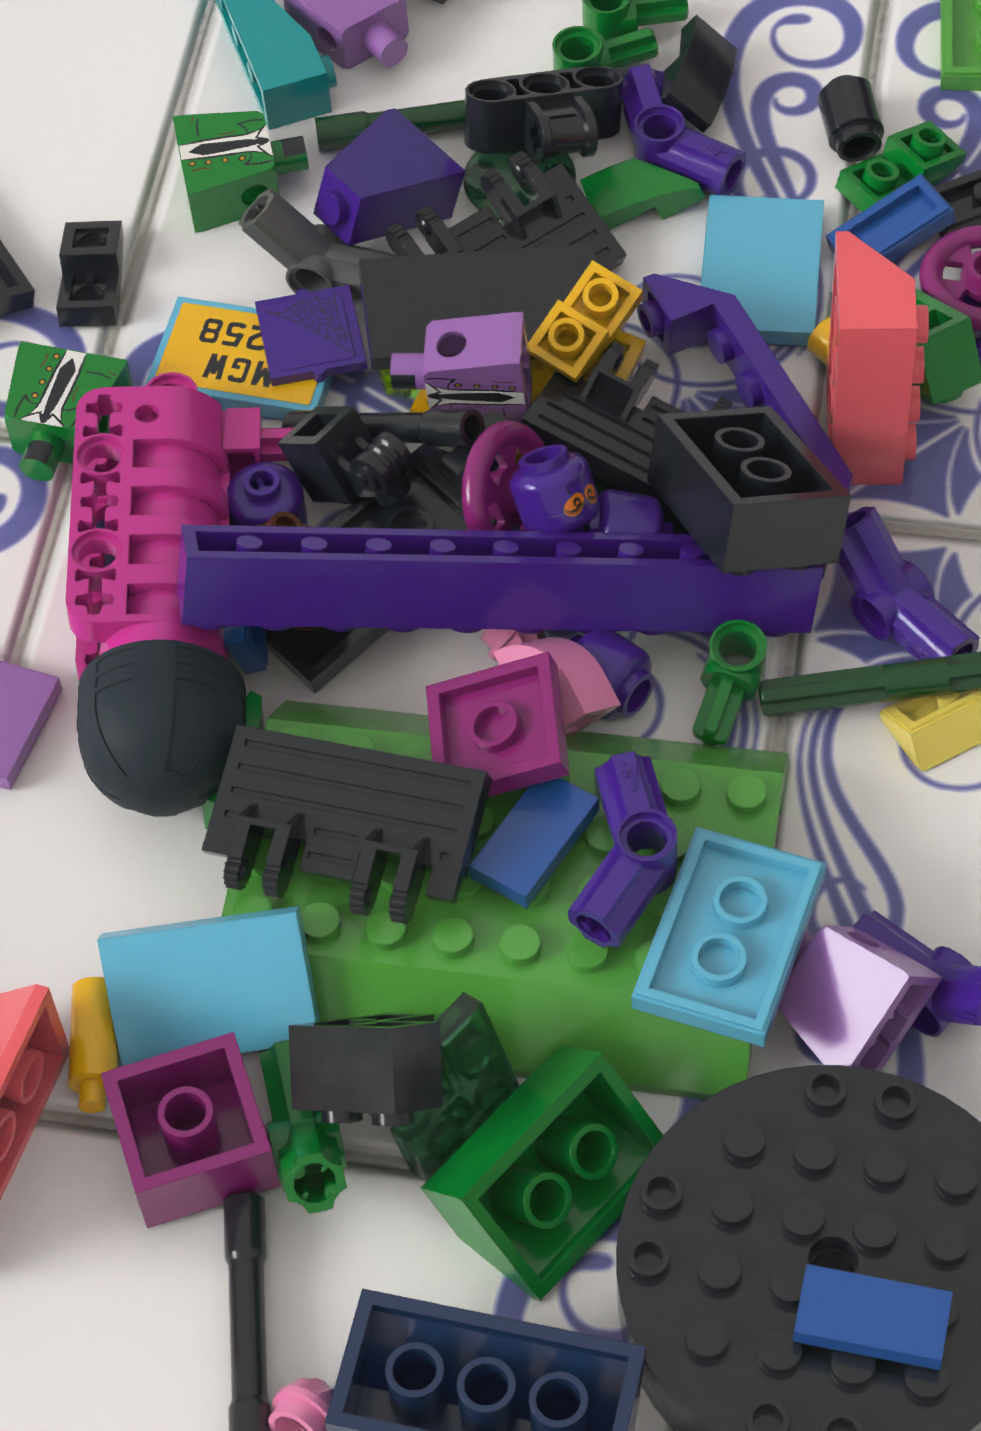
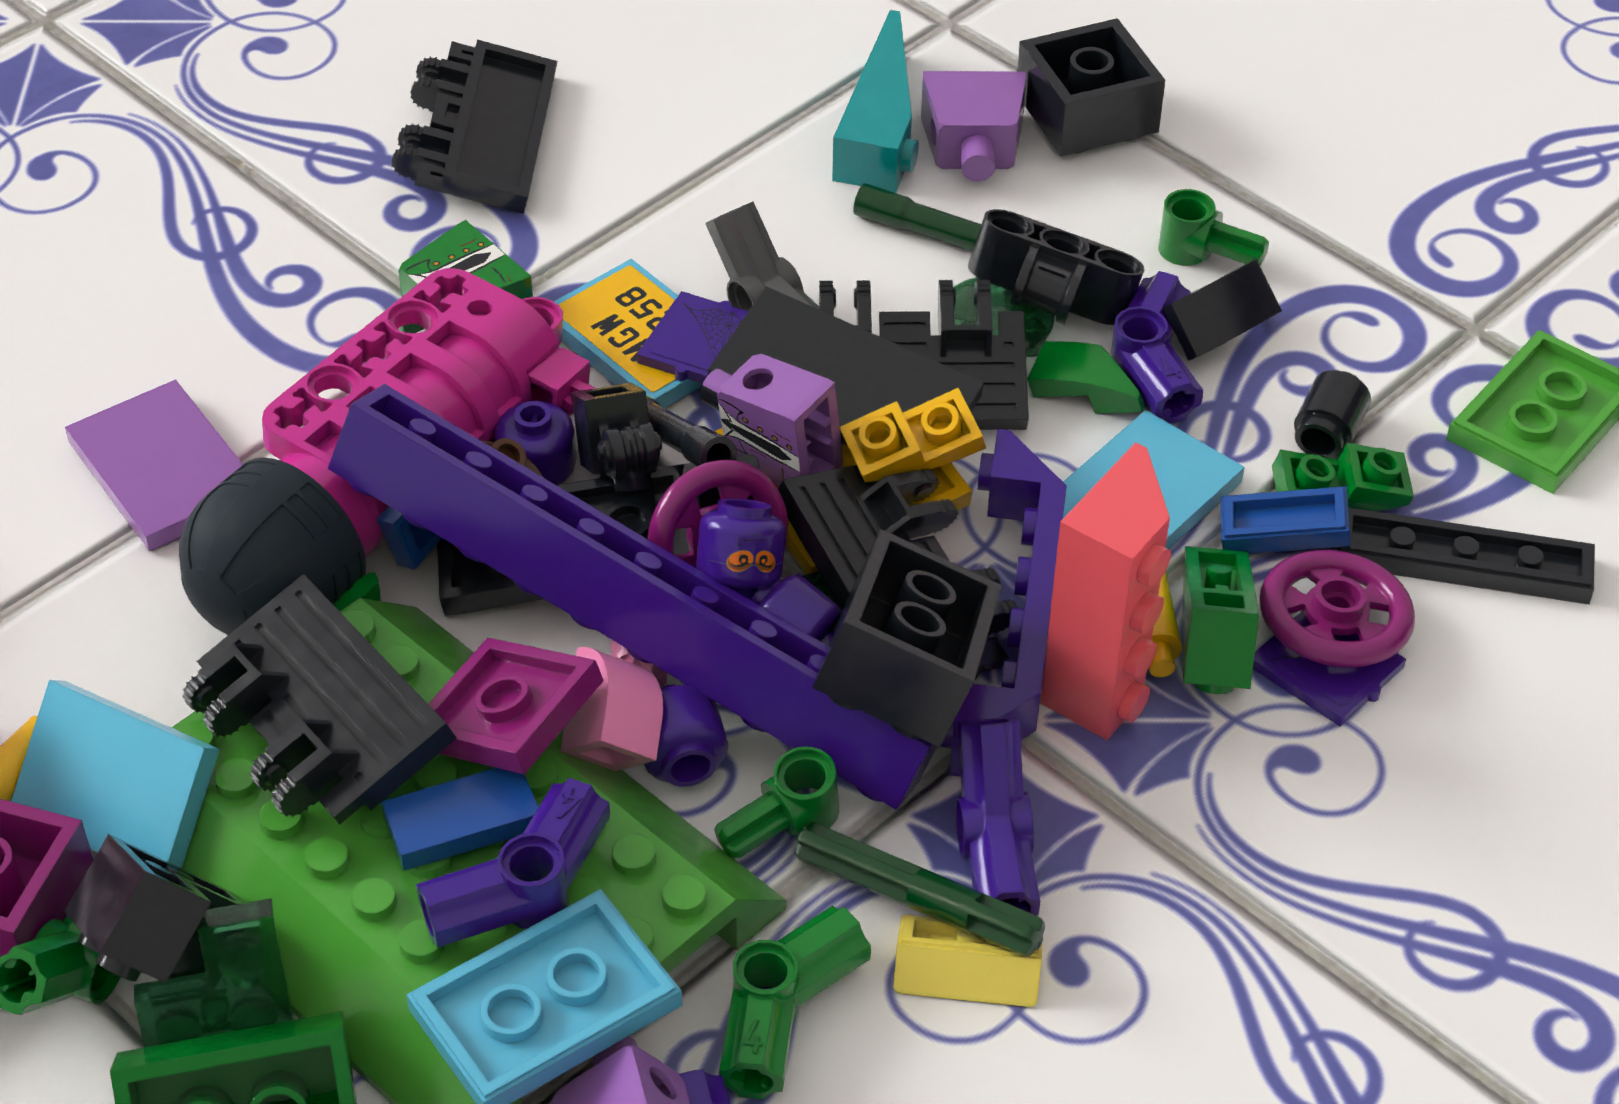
camera: 30 degrees right, 10 degrees down
black slope [56,220,123,327] -> none
green torso [172,111,309,233] -> none
dark purple slope [313,108,466,246] -> none
green axle [552,26,658,70] -> none
none -> green piece [719,905,871,1100]

